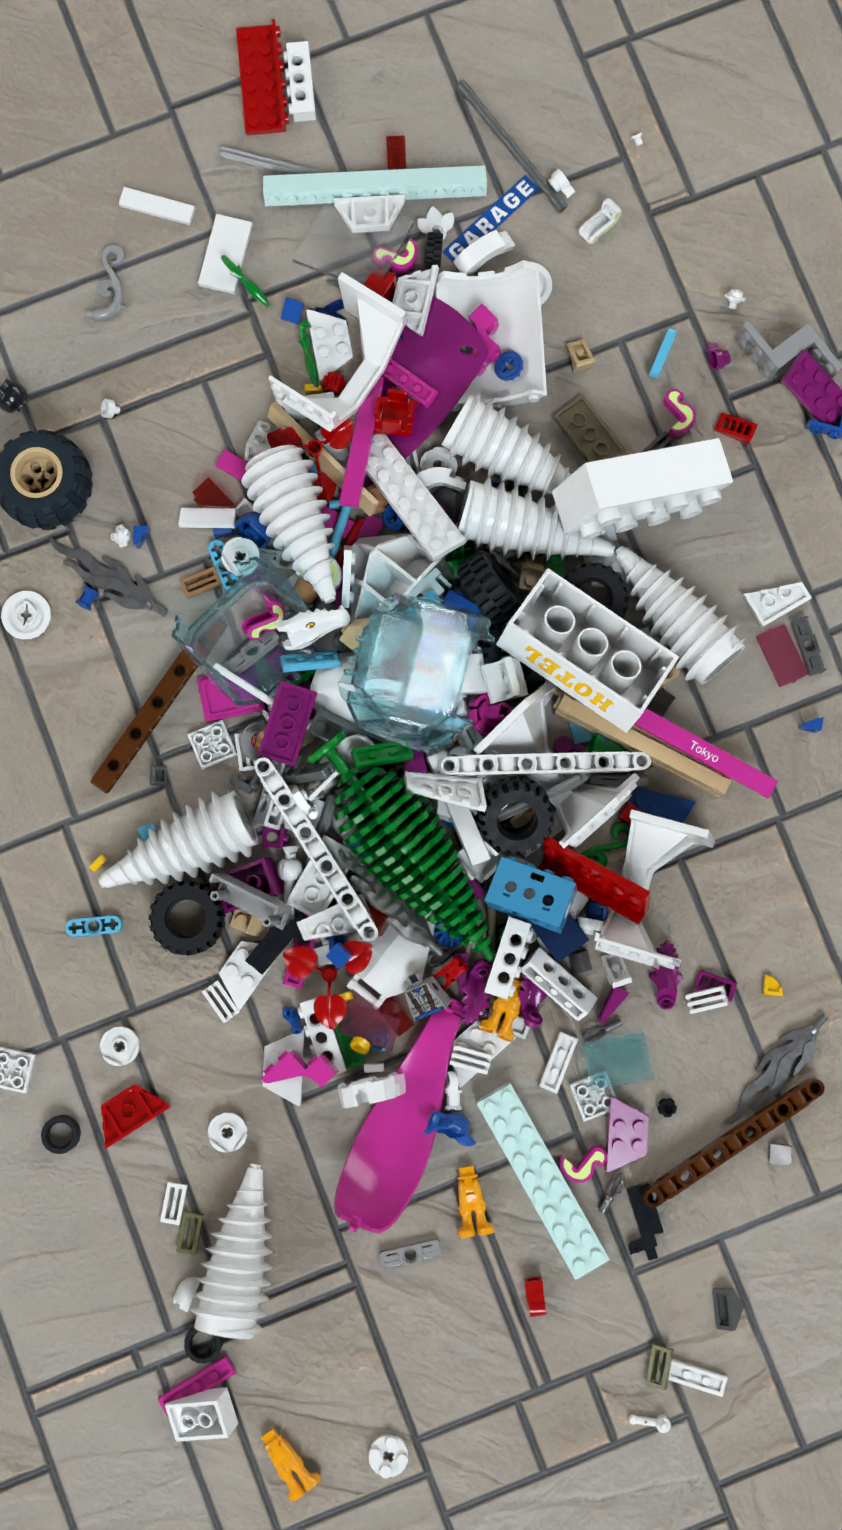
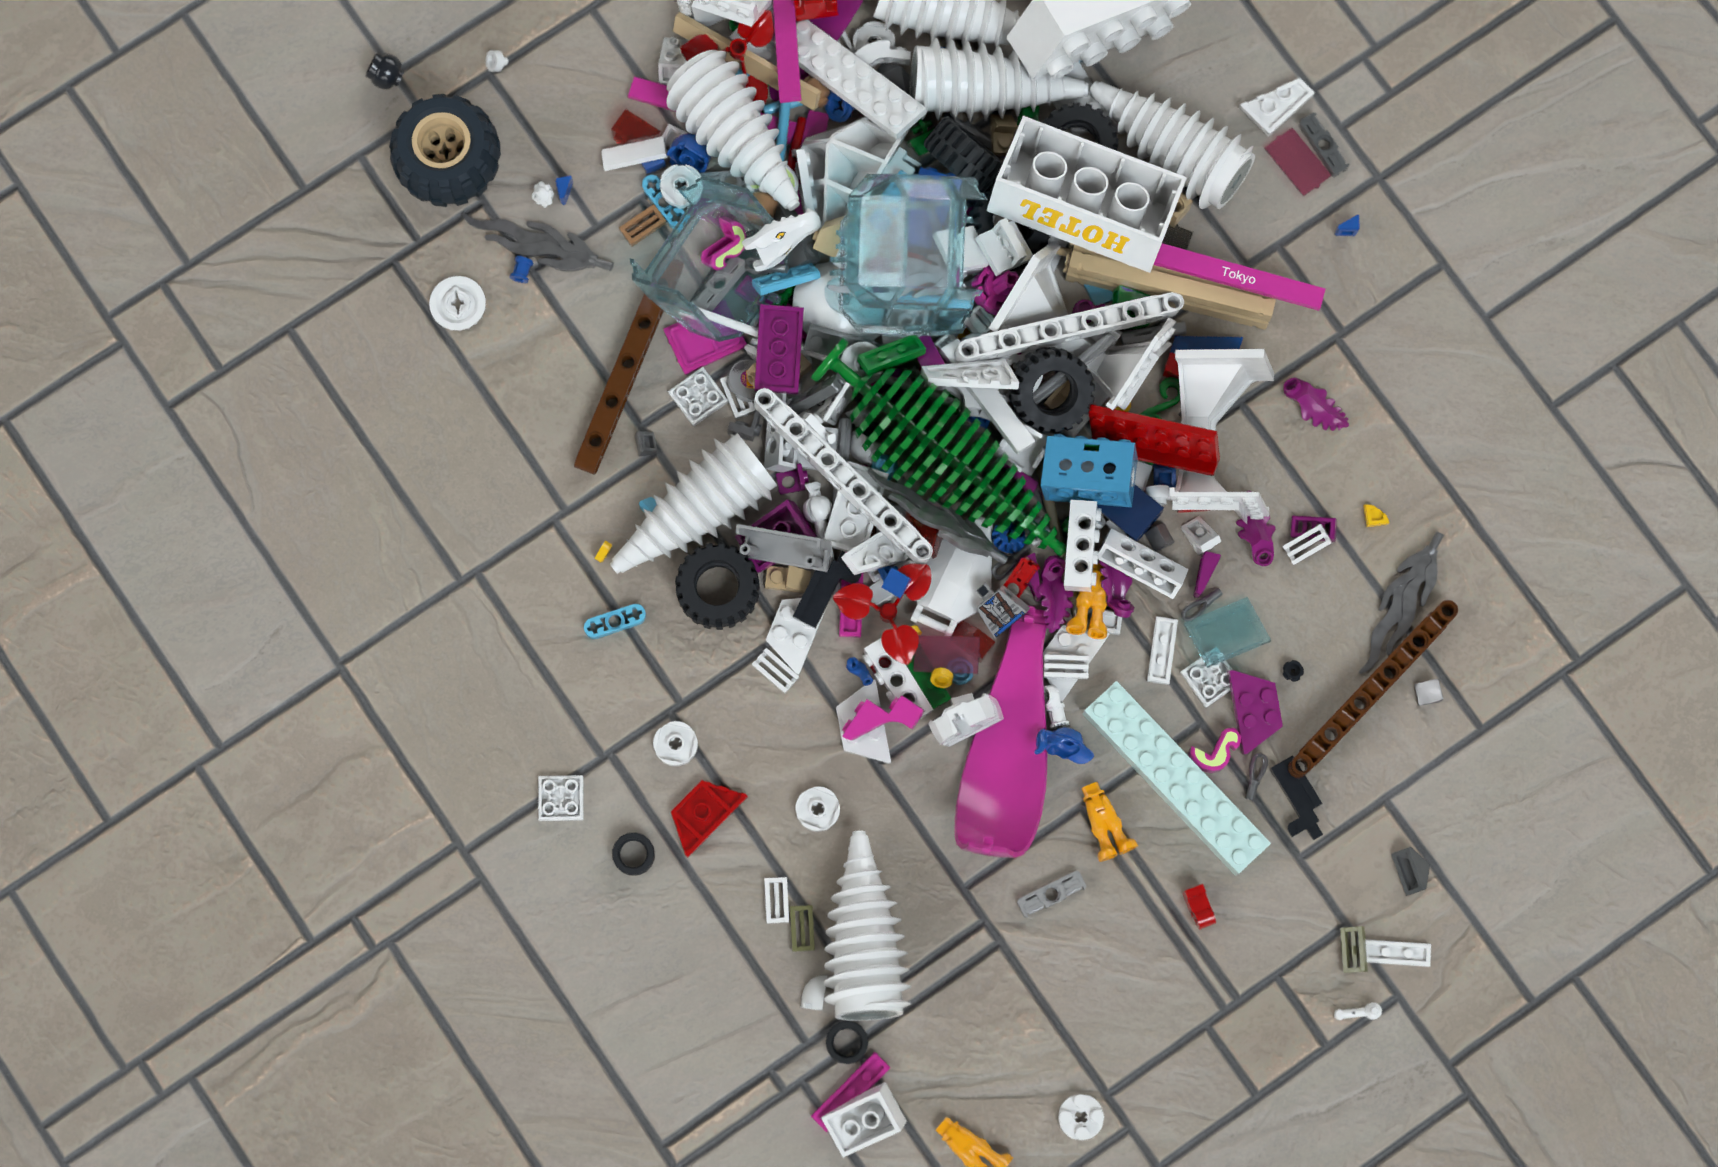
camera: 15 degrees left, 5 degrees down
none -> magenta plant [1283,377,1349,431]

